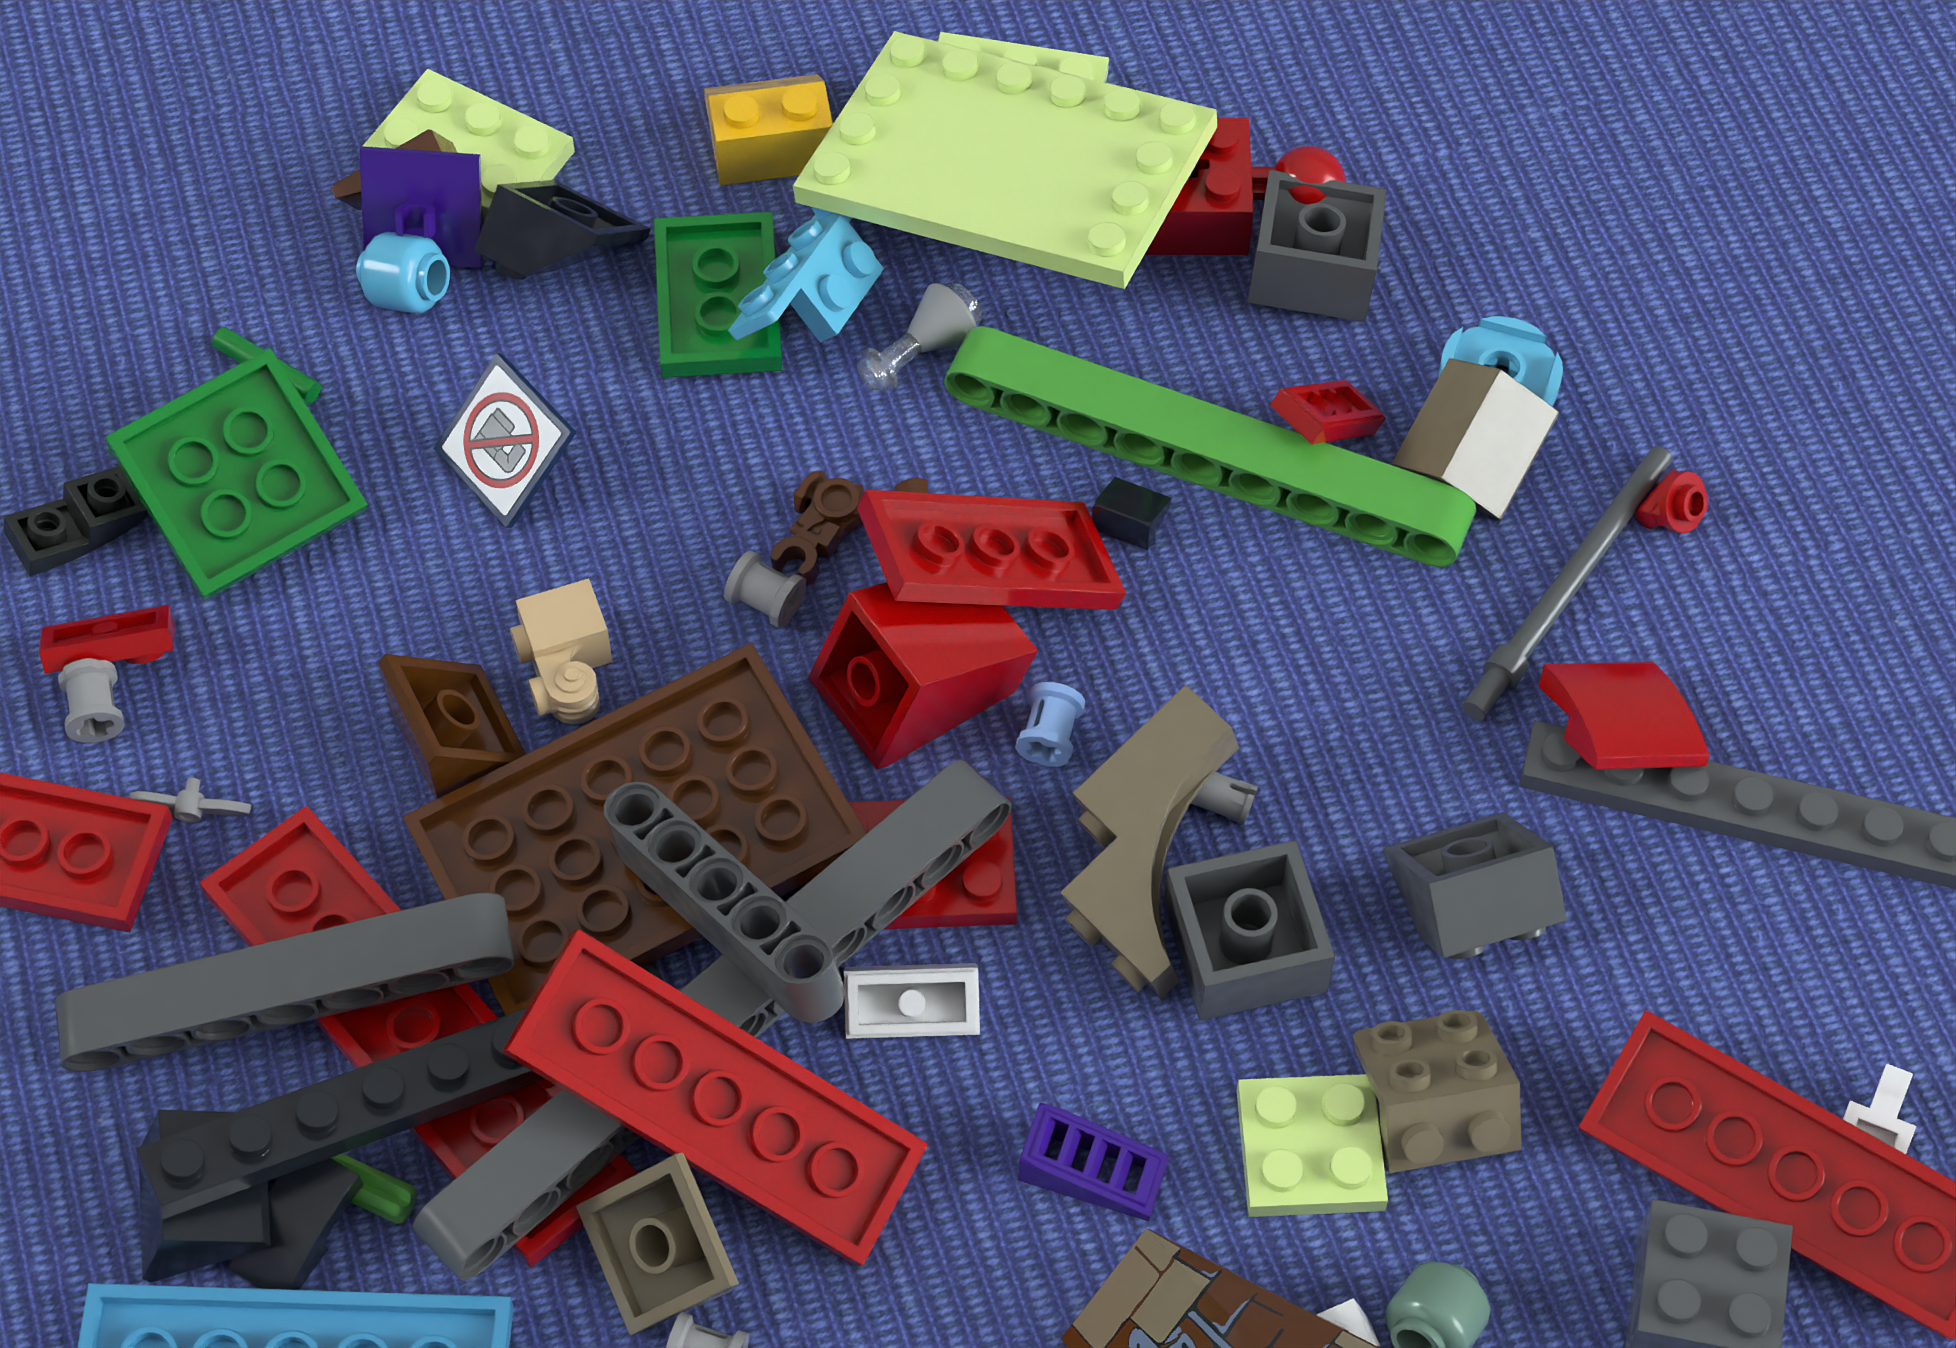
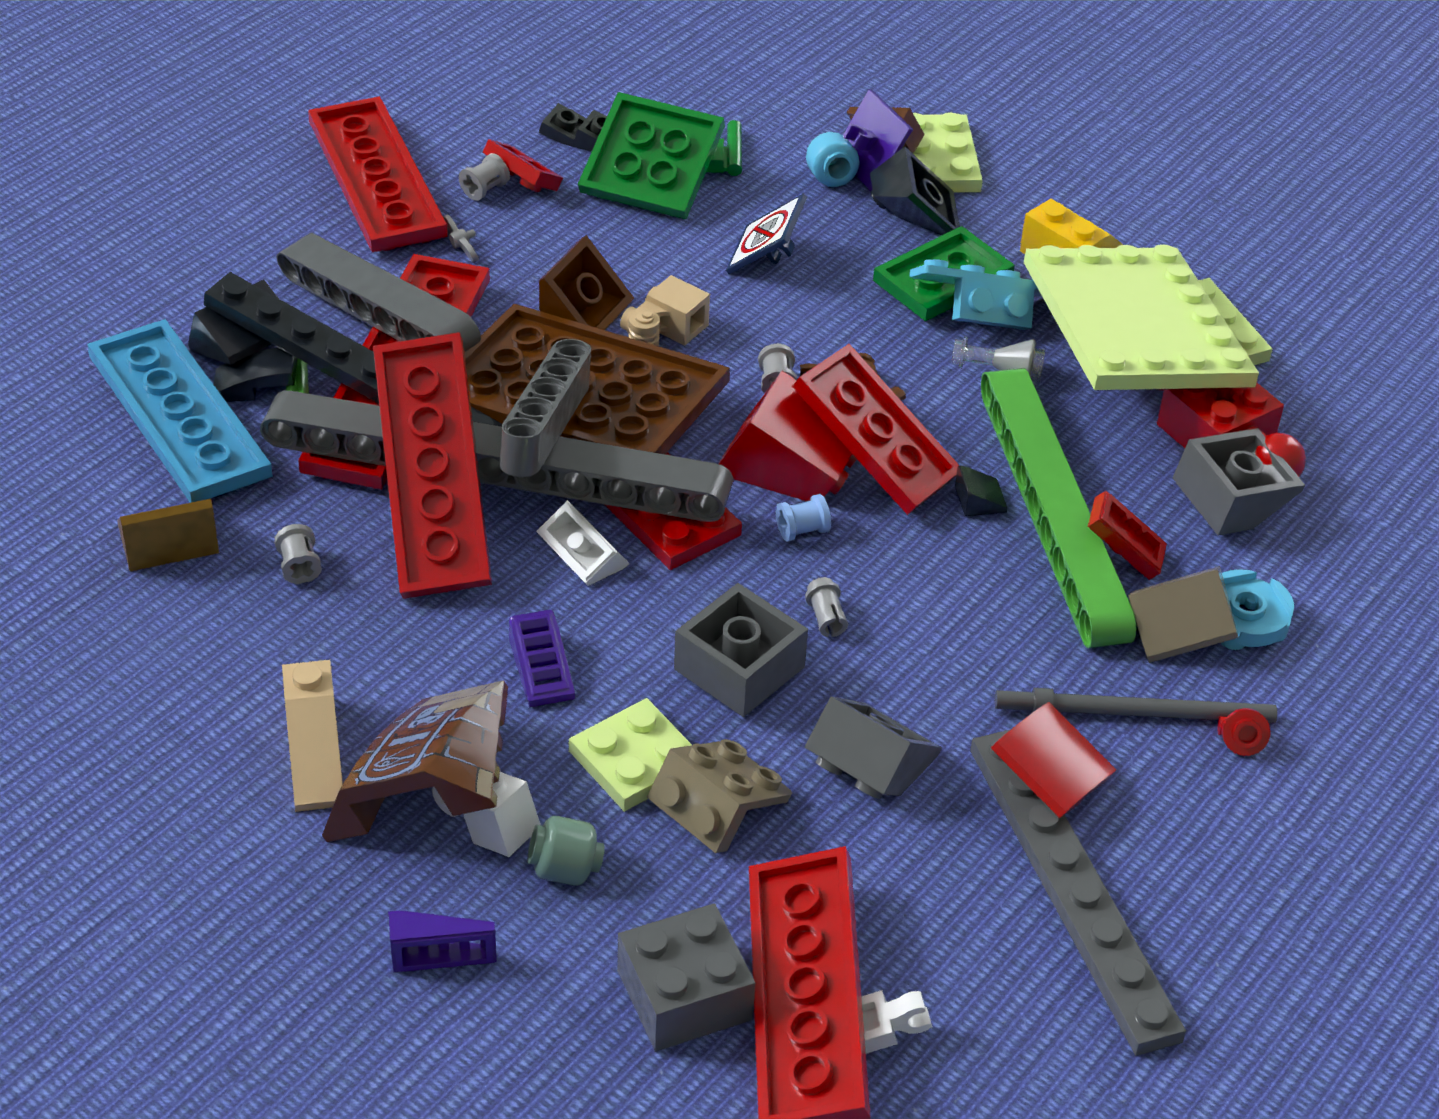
camera: 55 degrees right, 15 degrees down
dark tan slope [576,1152,739,1336] -> none
dark tan arch [1060,685,1239,999] -> none

